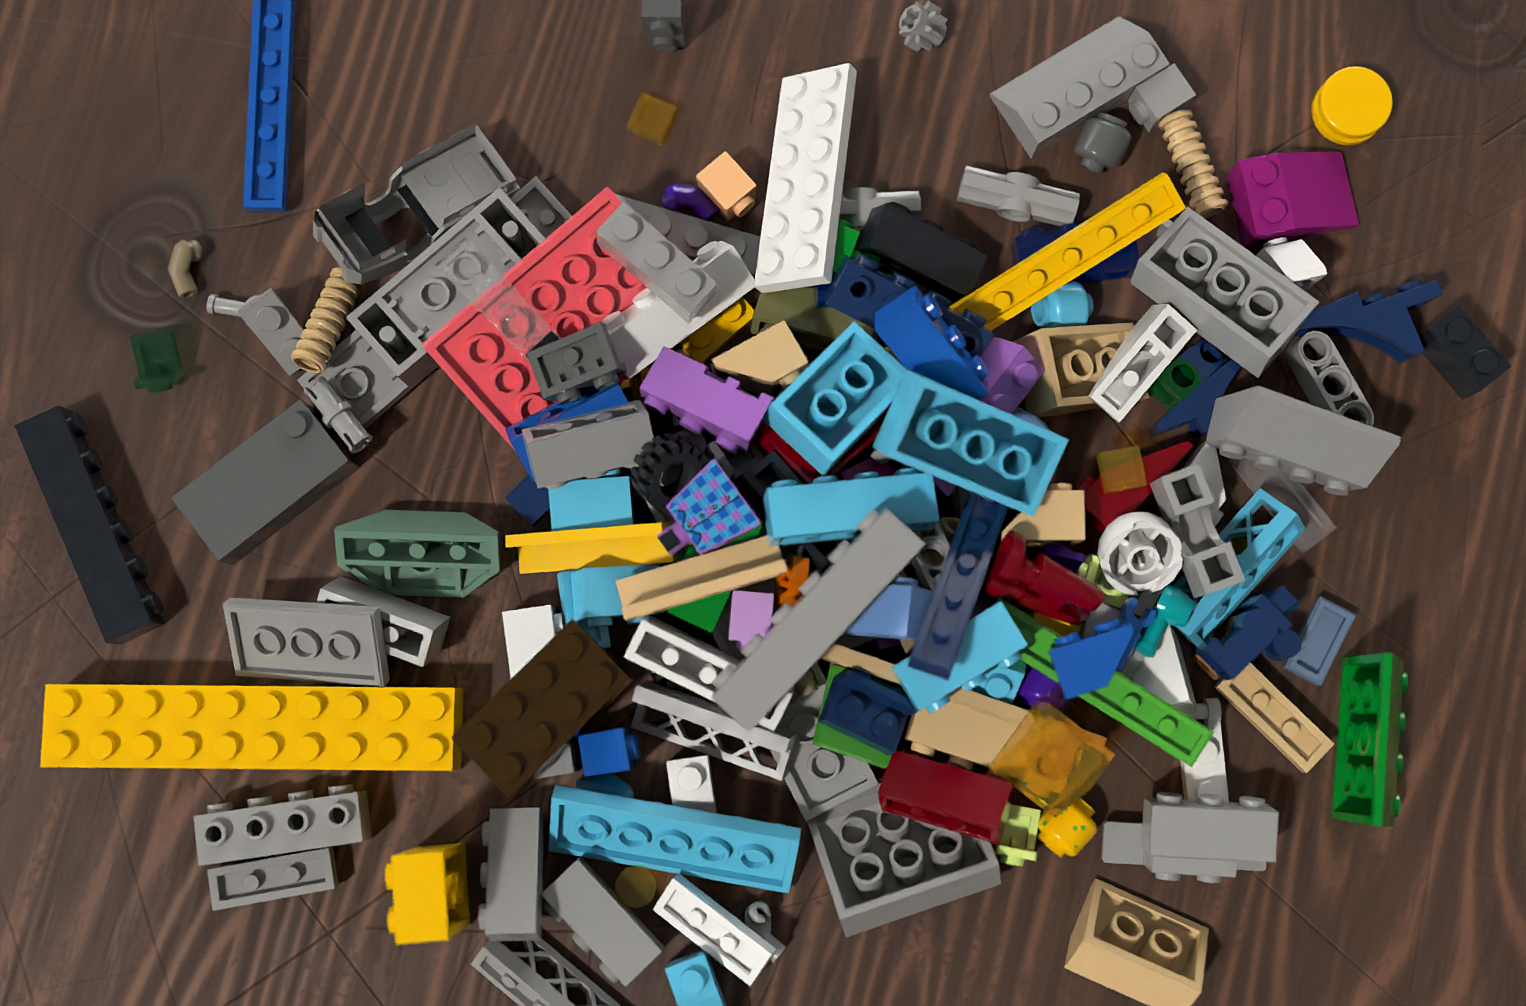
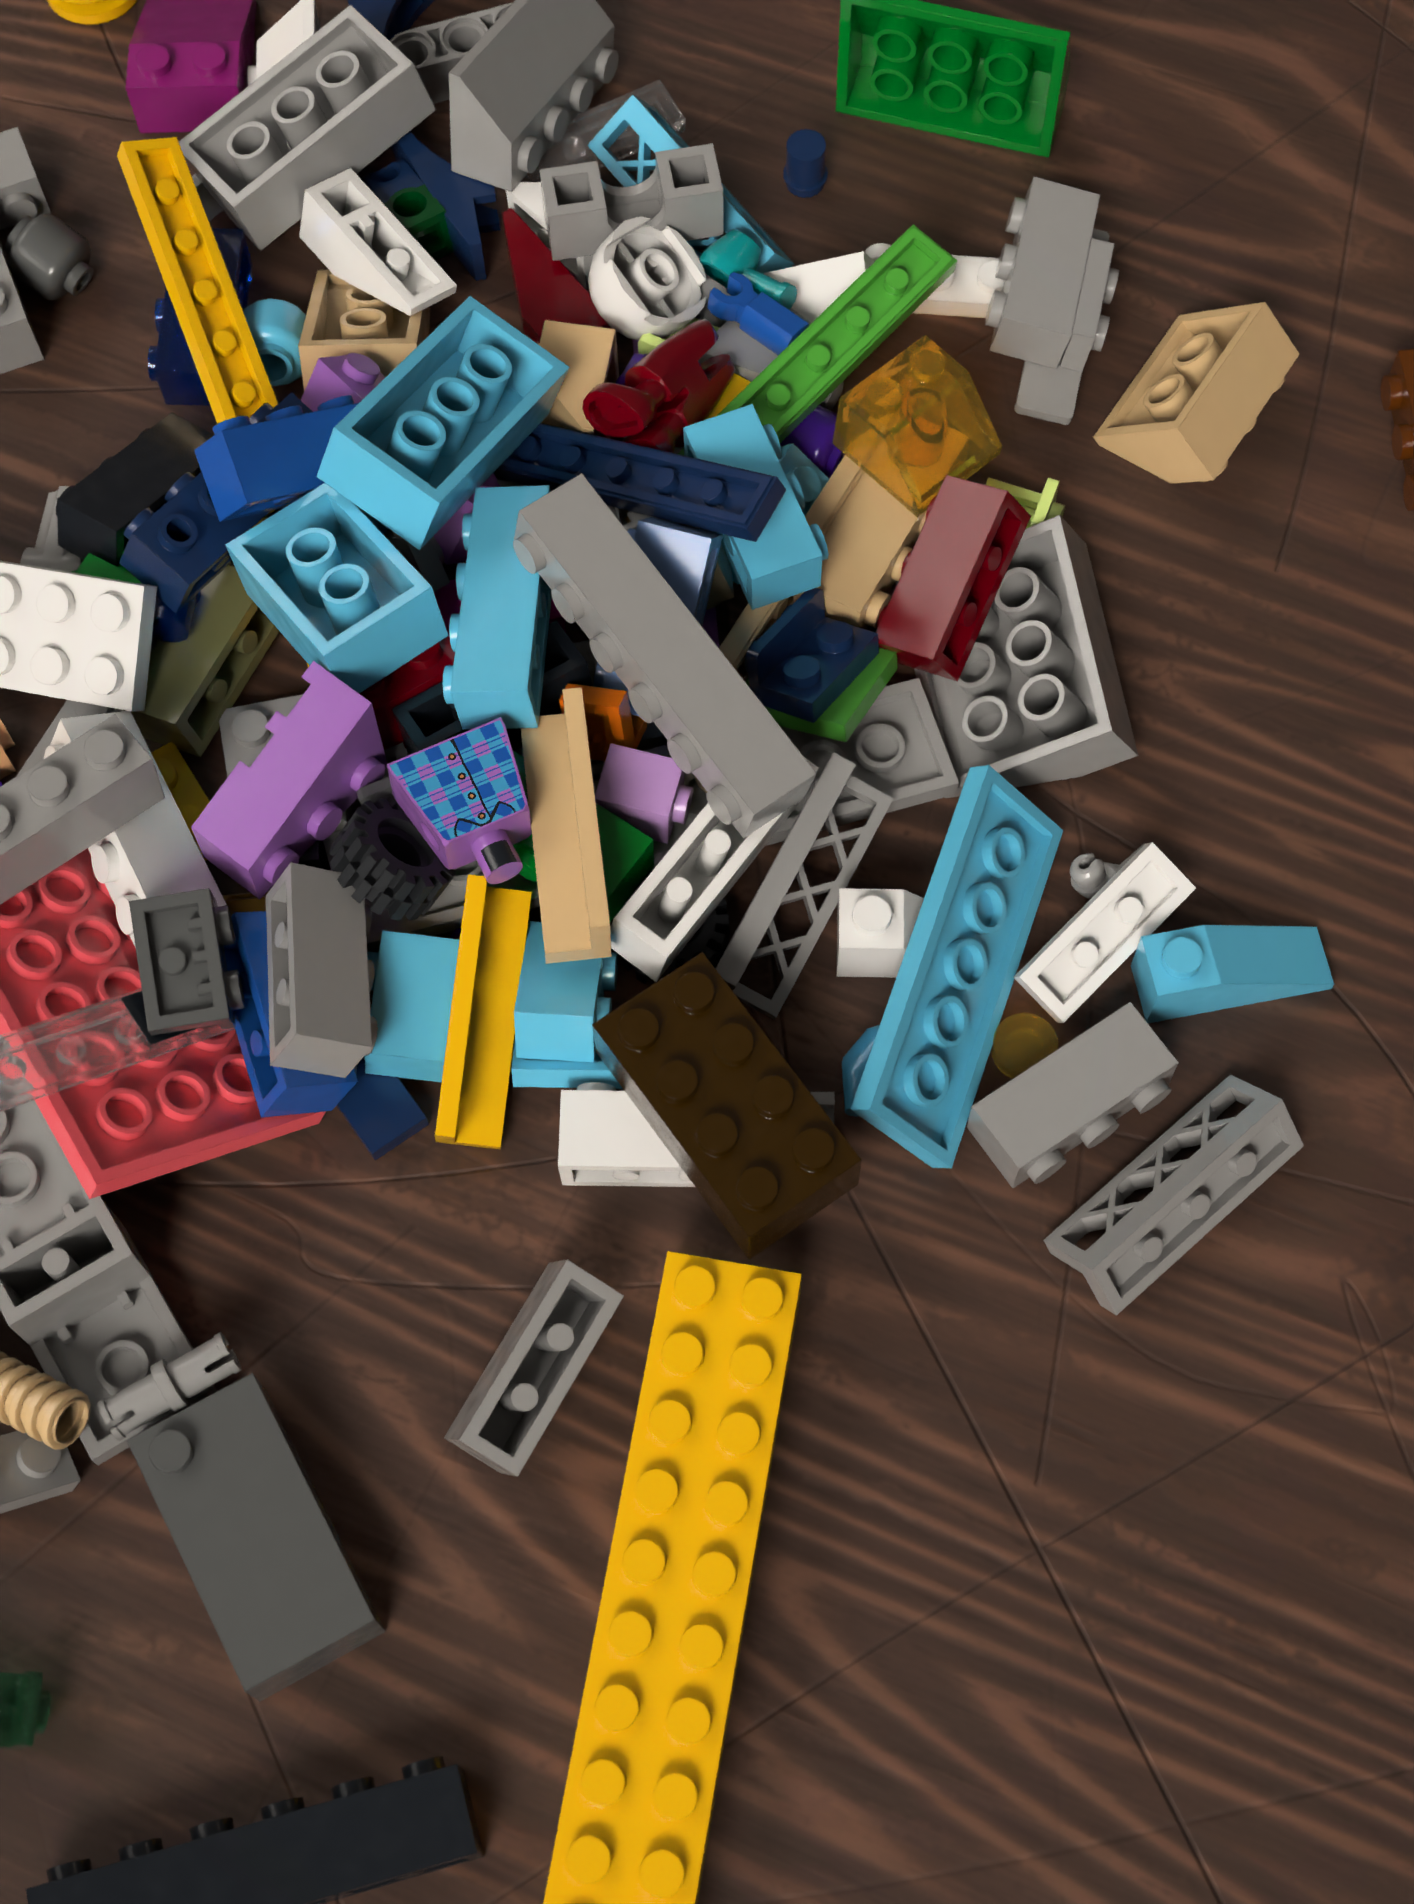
camera: 80 degrees left, 15 degrees down
light grey brick [193,784,372,866] -> none
light grey plate [207,846,339,911] -> none
light grey tile [223,598,390,687] -> none
sand green wedge [334,510,501,598] -> none
yellow brick [385,842,471,944] -> none
light grey brick [479,808,545,941] -> none
blue slope [578,727,642,777] -> none
tan slope [712,320,809,398] -> none
light grey piece [957,166,1080,229] -> none
yellow head [1037,796,1097,858] -> none
blue slope [1047,618,1134,699] -> none
clear yellow tile [1096,445,1147,494] -> none
tan piece [1158,109,1228,218] -> none
dark blue hips [1193,585,1300,680] -> none
tan plate [1213,663,1334,773] -> none
sand blue tile [1281,596,1356,686] -> none

